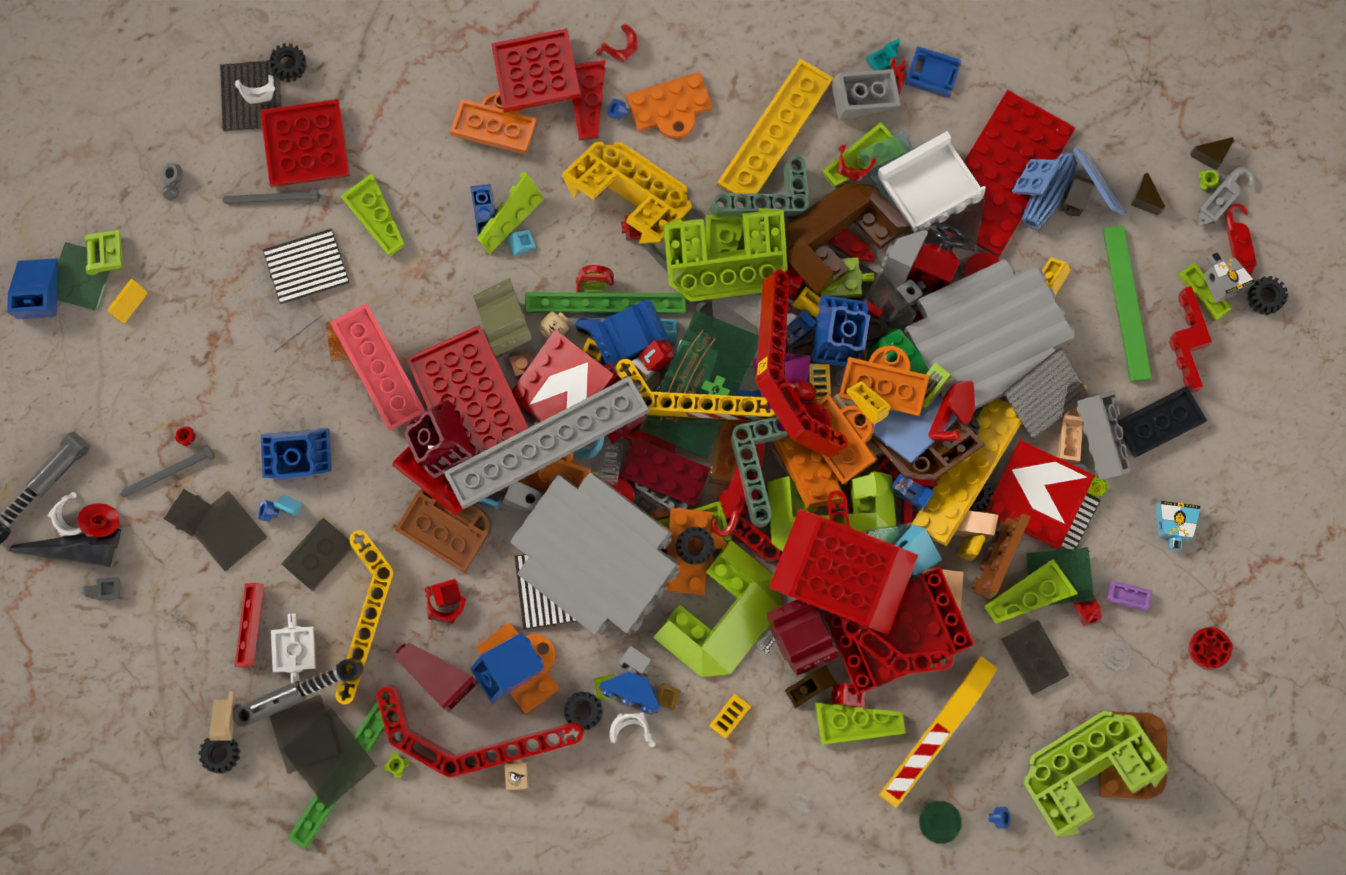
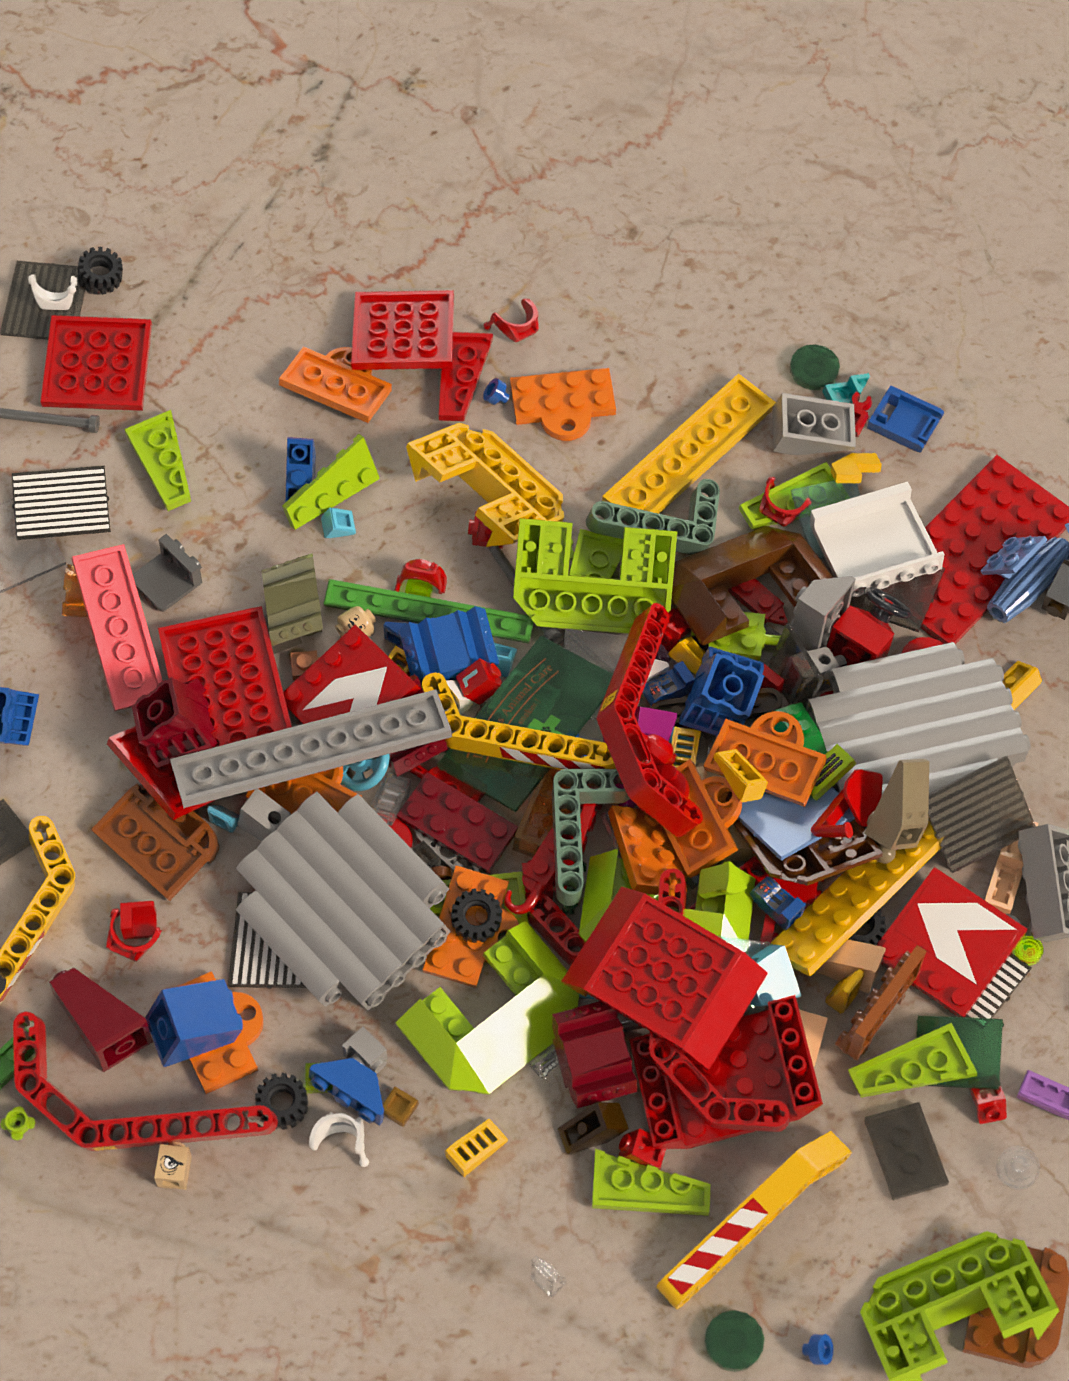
camera: 10 degrees right, 15 degrees down
none -> dark grey bracket [133,534,203,612]
none -> clear green tile [789,344,840,390]
none -> yellow tile [831,453,882,483]
none -> dark tan slope [864,759,930,864]

